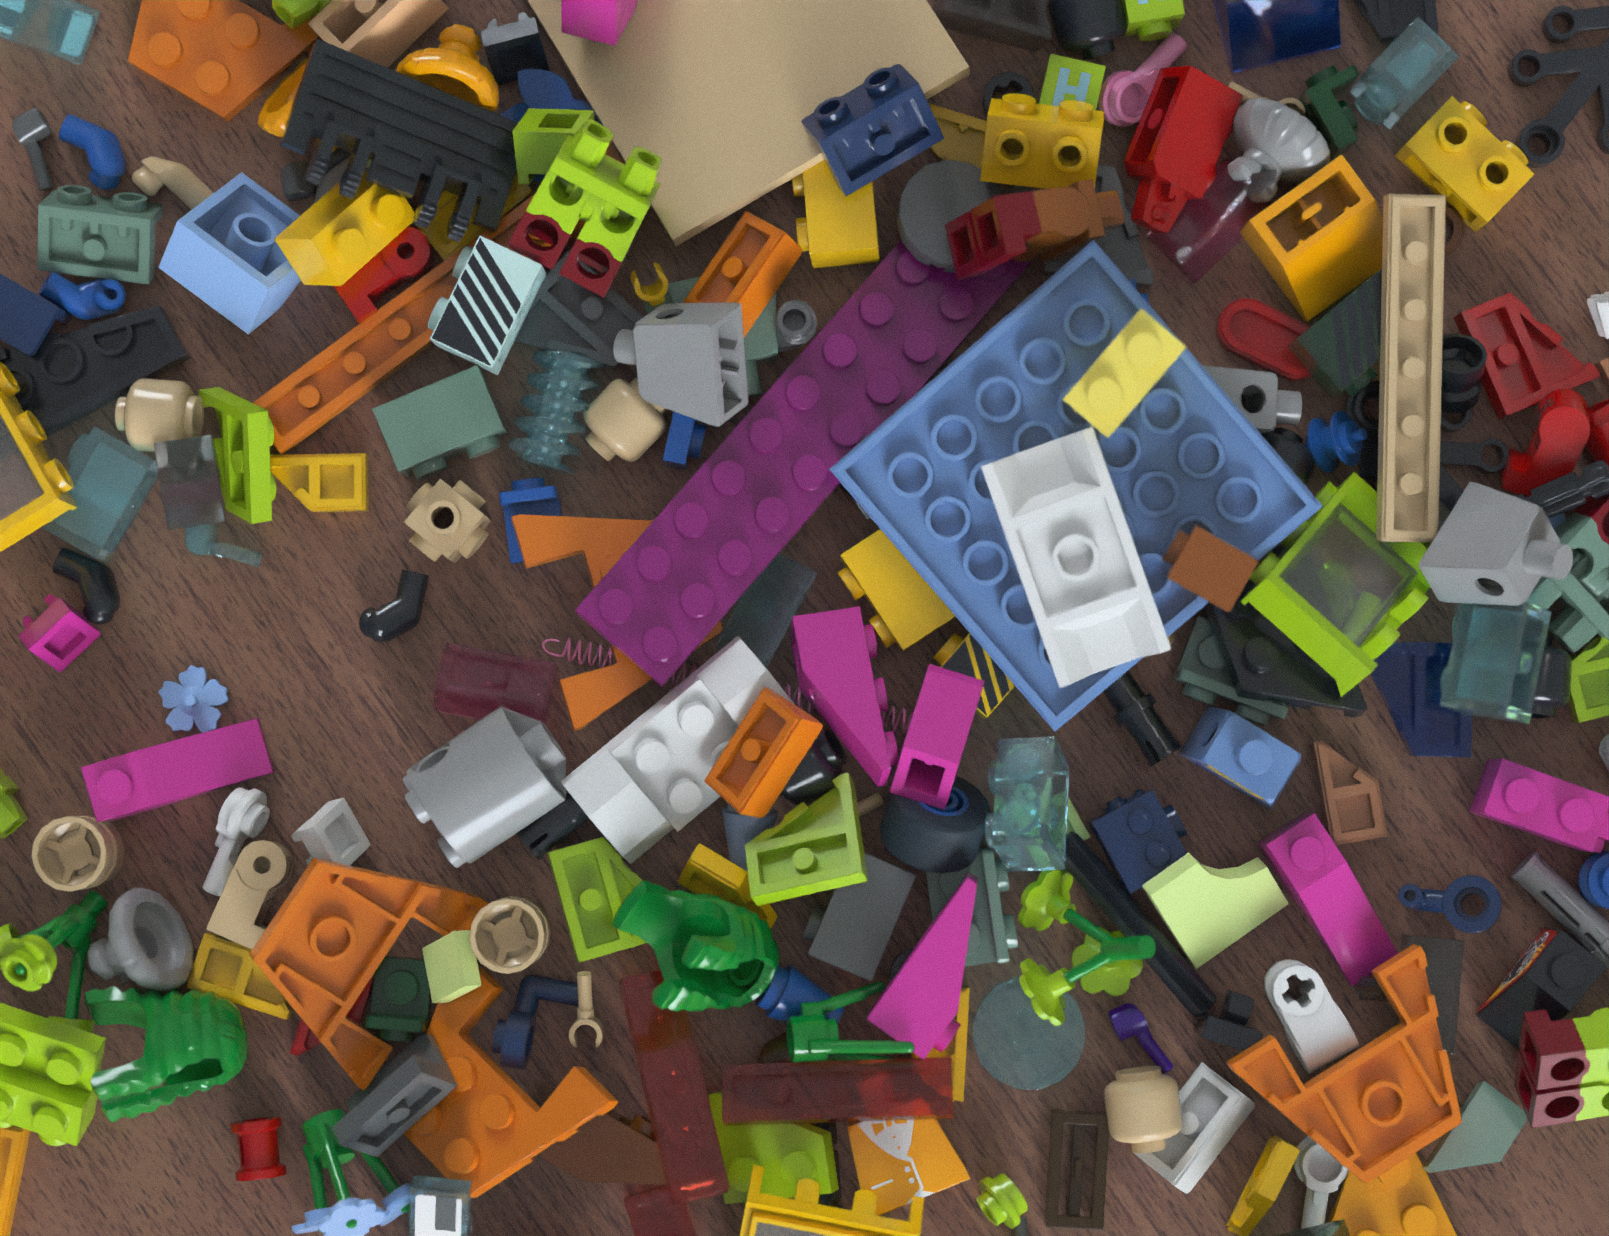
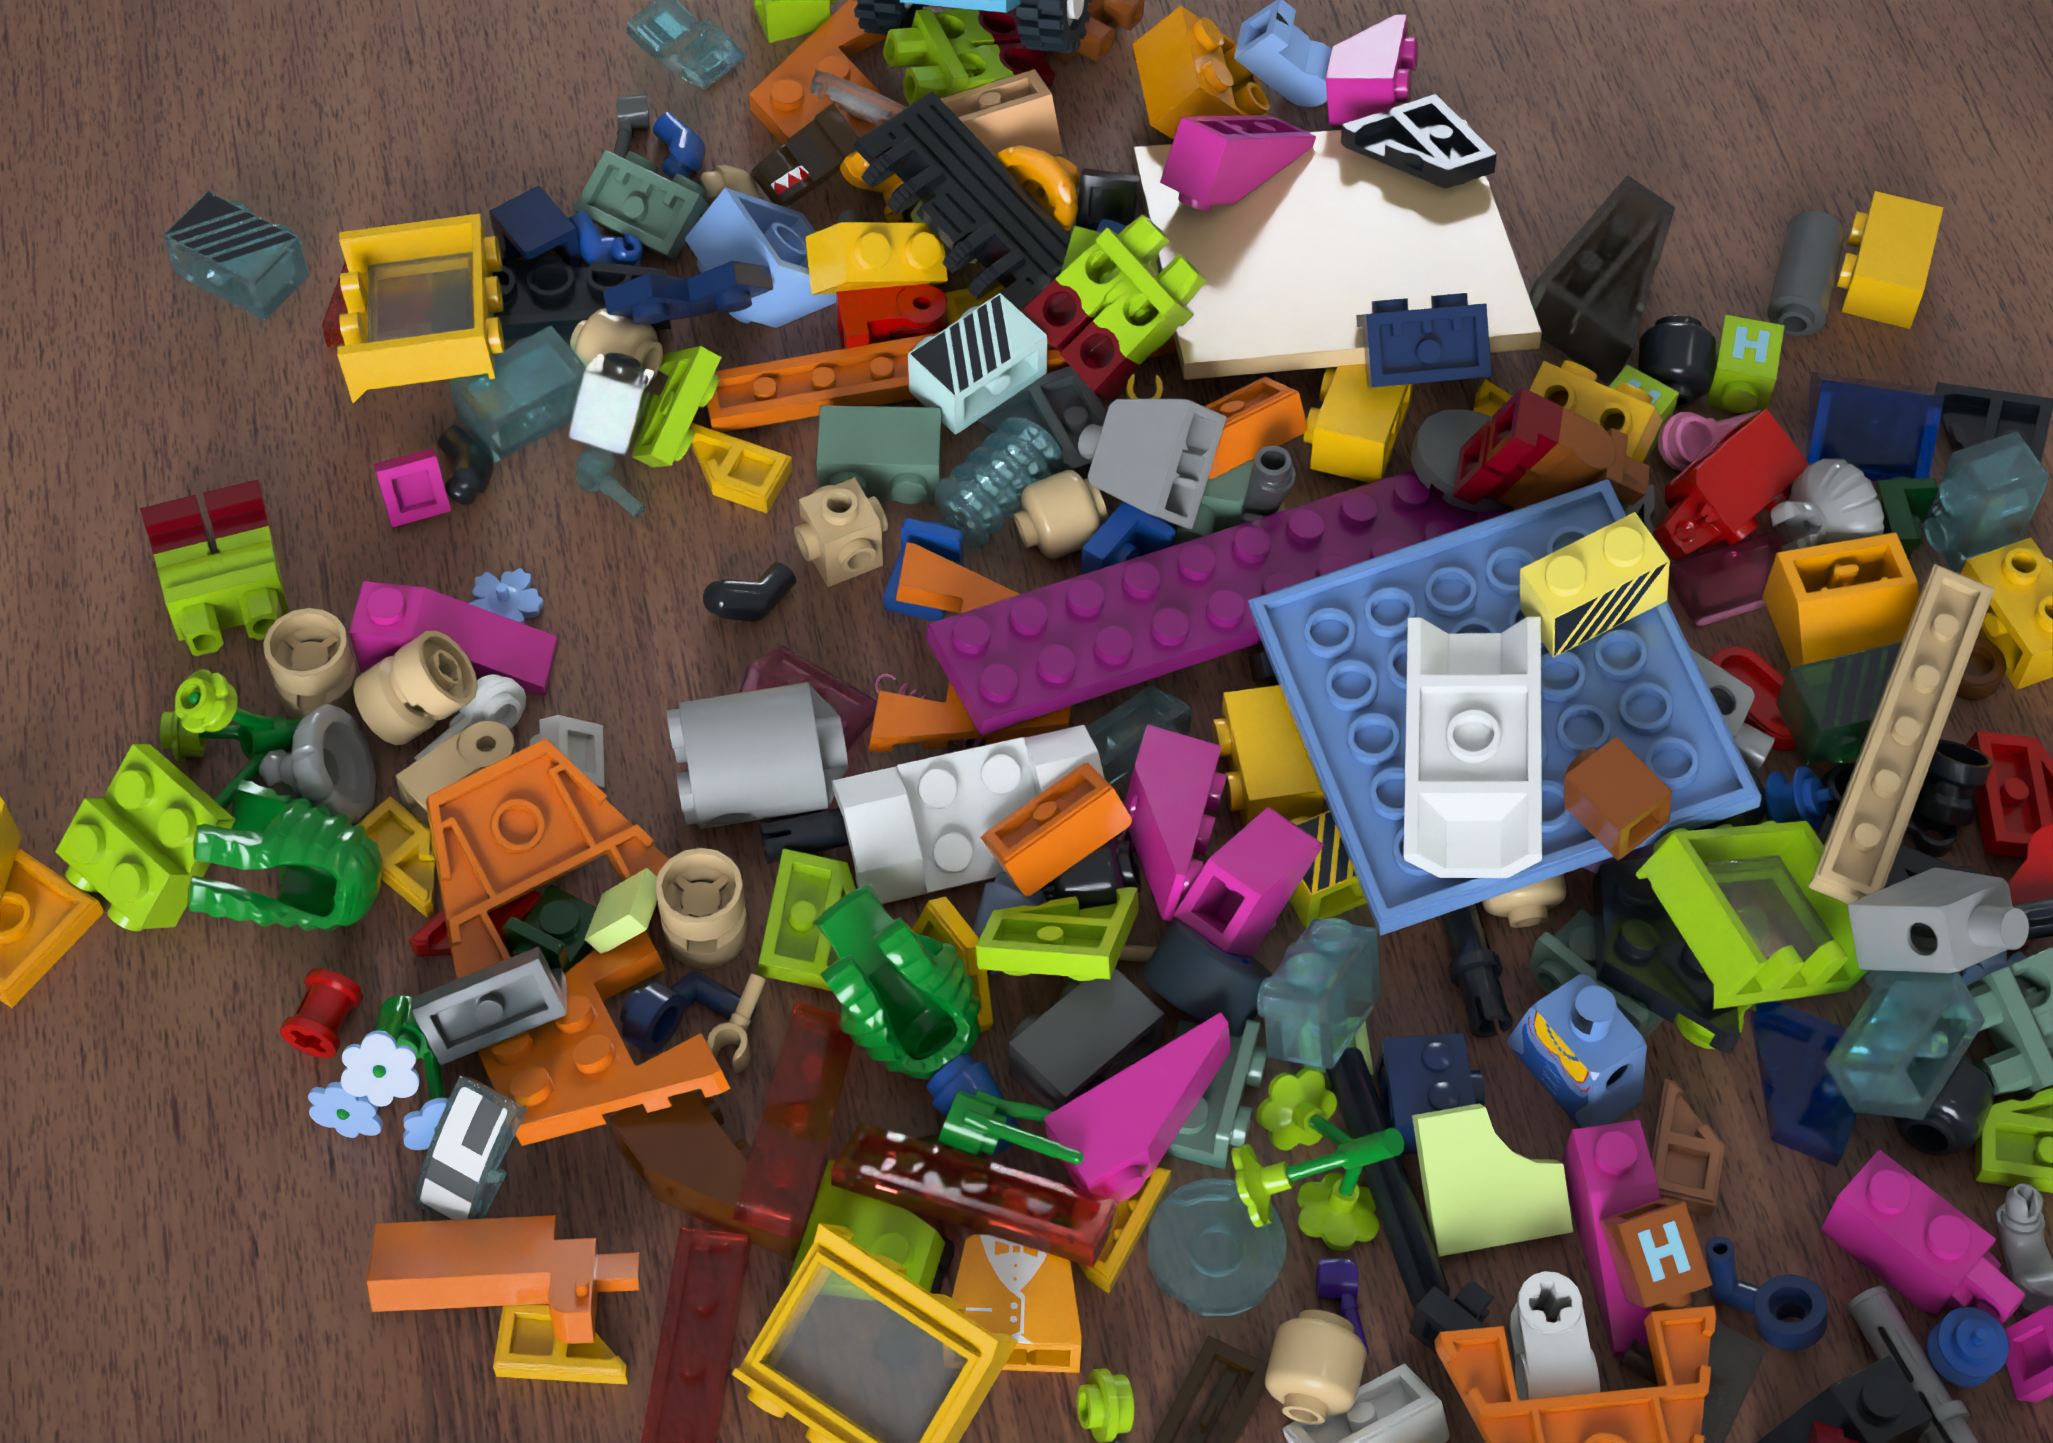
camera: 20 degrees right, 30 degrees down
none -> tan wheel [353,631,478,745]
none -> dark blue plate [603,261,774,325]
none -> dark brown leg [750,103,860,207]
none -> clear tile [808,70,907,126]
none -> dark orange brick [1599,1197,1713,1312]

